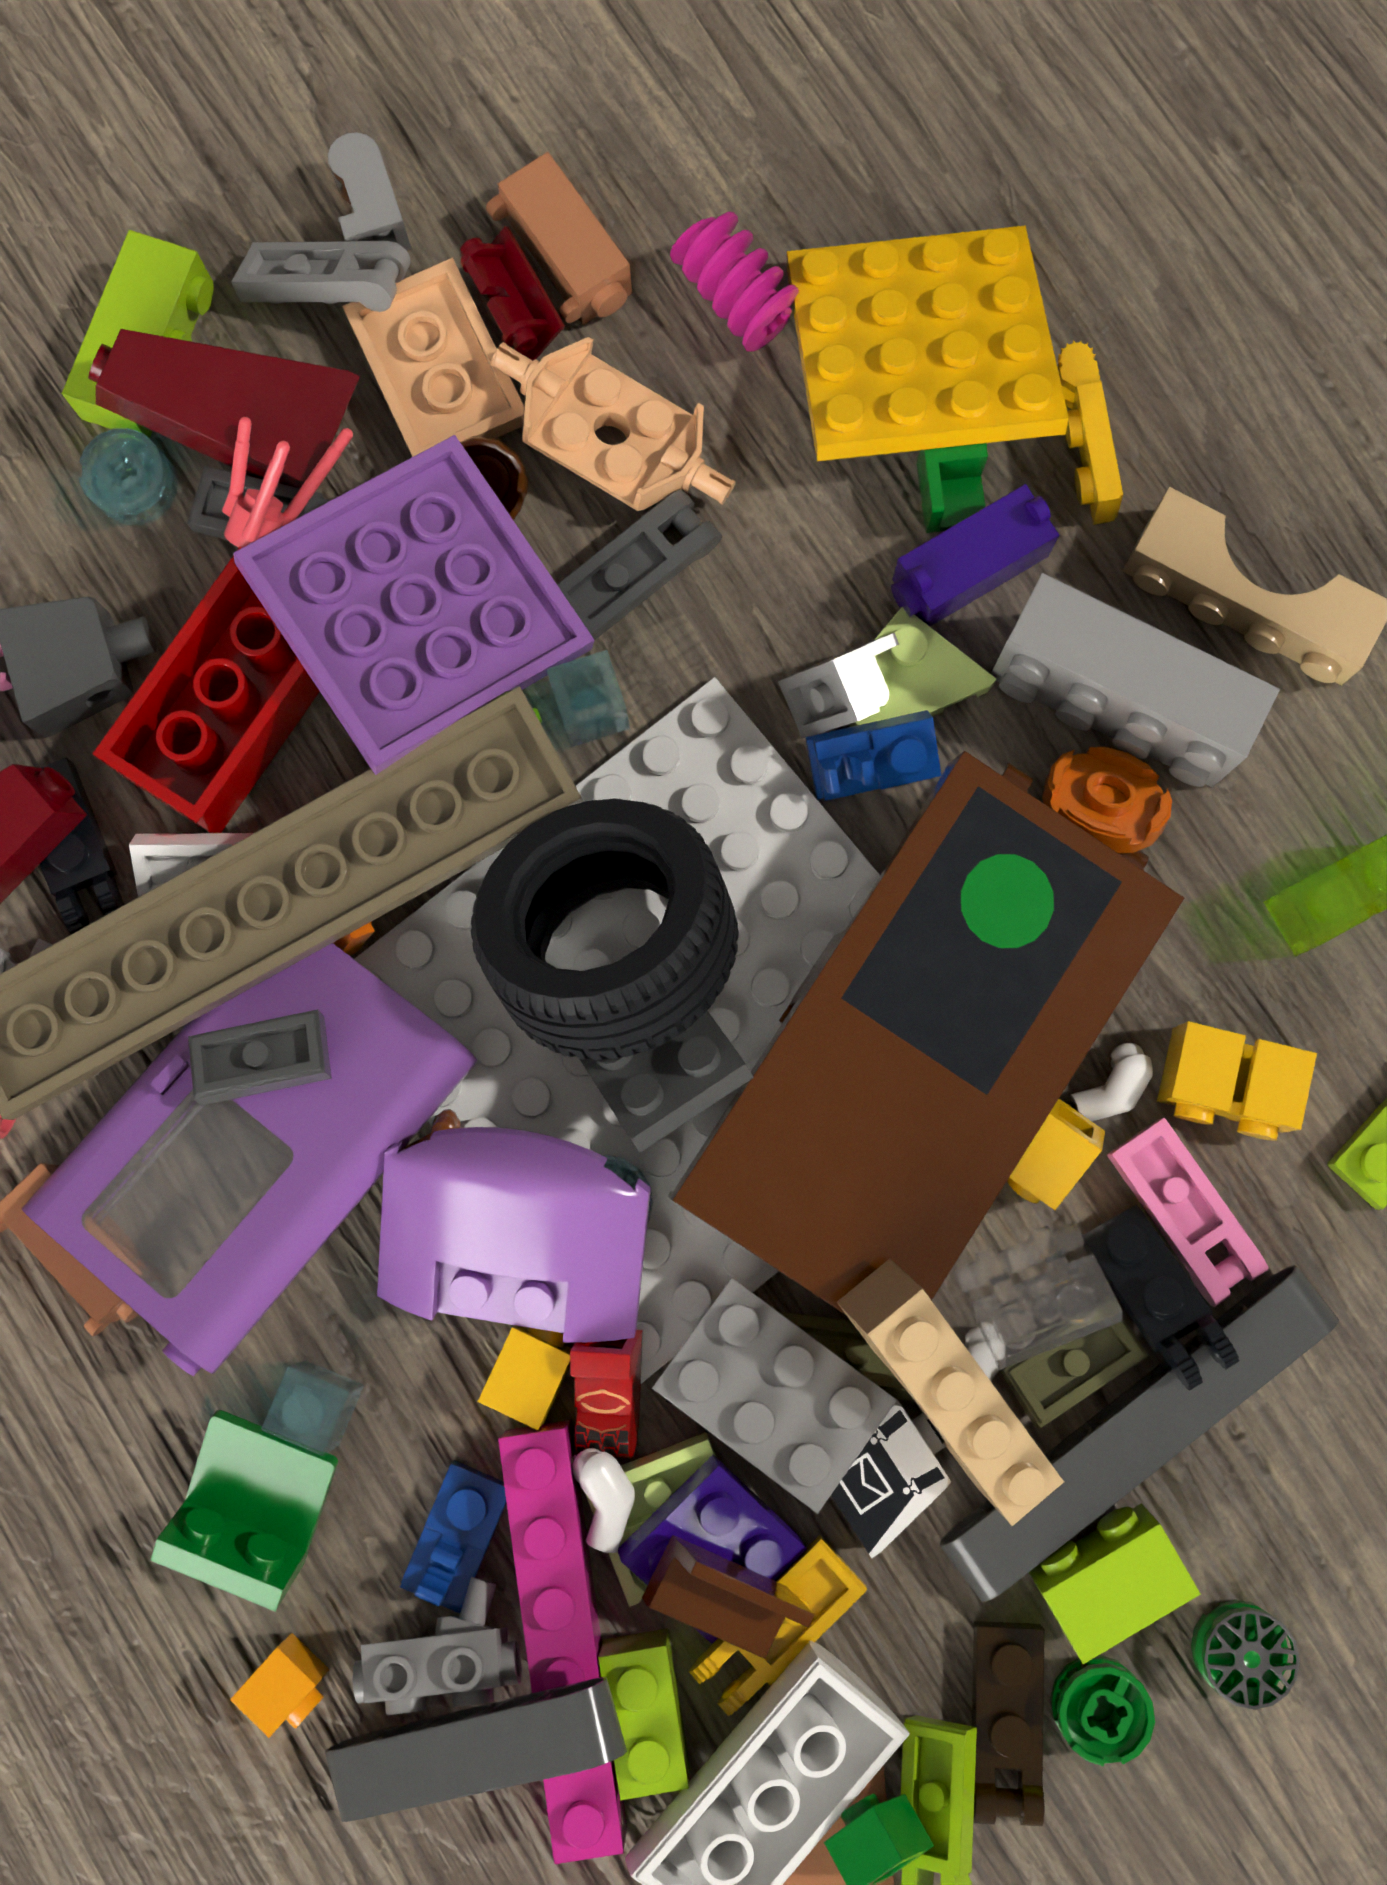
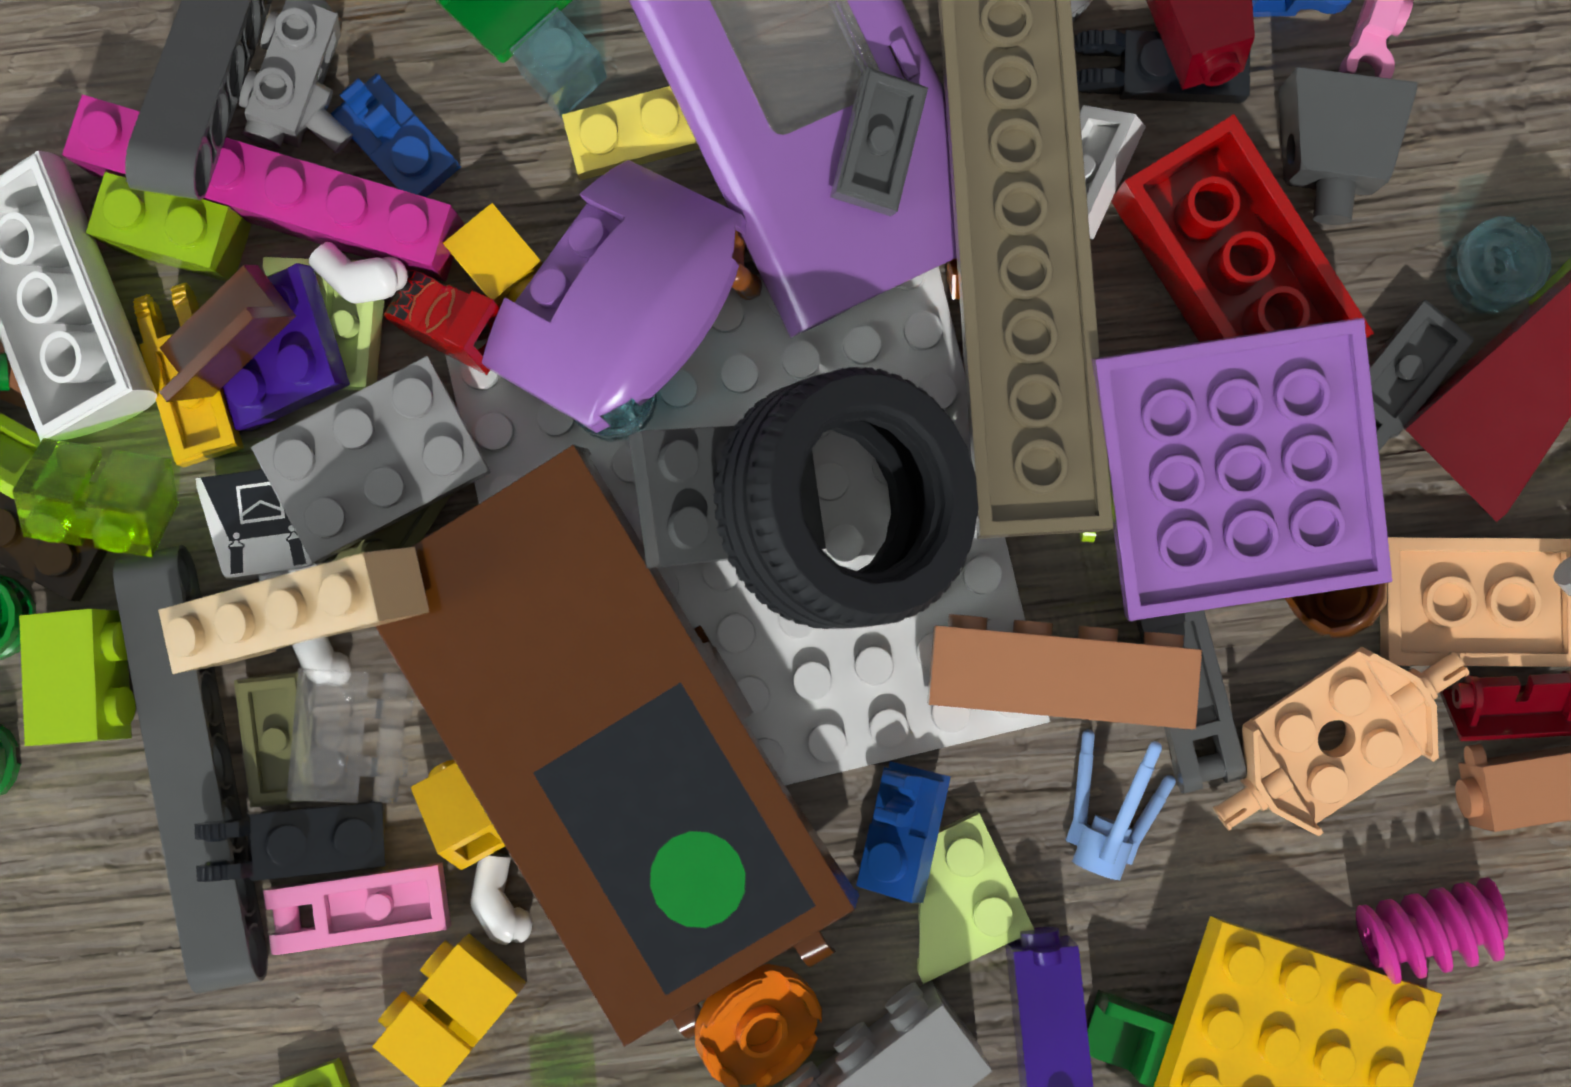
camera: 110 degrees right, 5 degrees up
coral plant [222,417,353,548] -> none
clear light blue brick [546,650,630,747] -> none
light grey panel [778,633,899,738] -> none
none -> clear neon green piece [12,438,178,557]
none -> light yellow plate [562,86,700,181]
none -> nougat brick [927,614,1202,730]
none -> light blue plant [1066,729,1176,880]

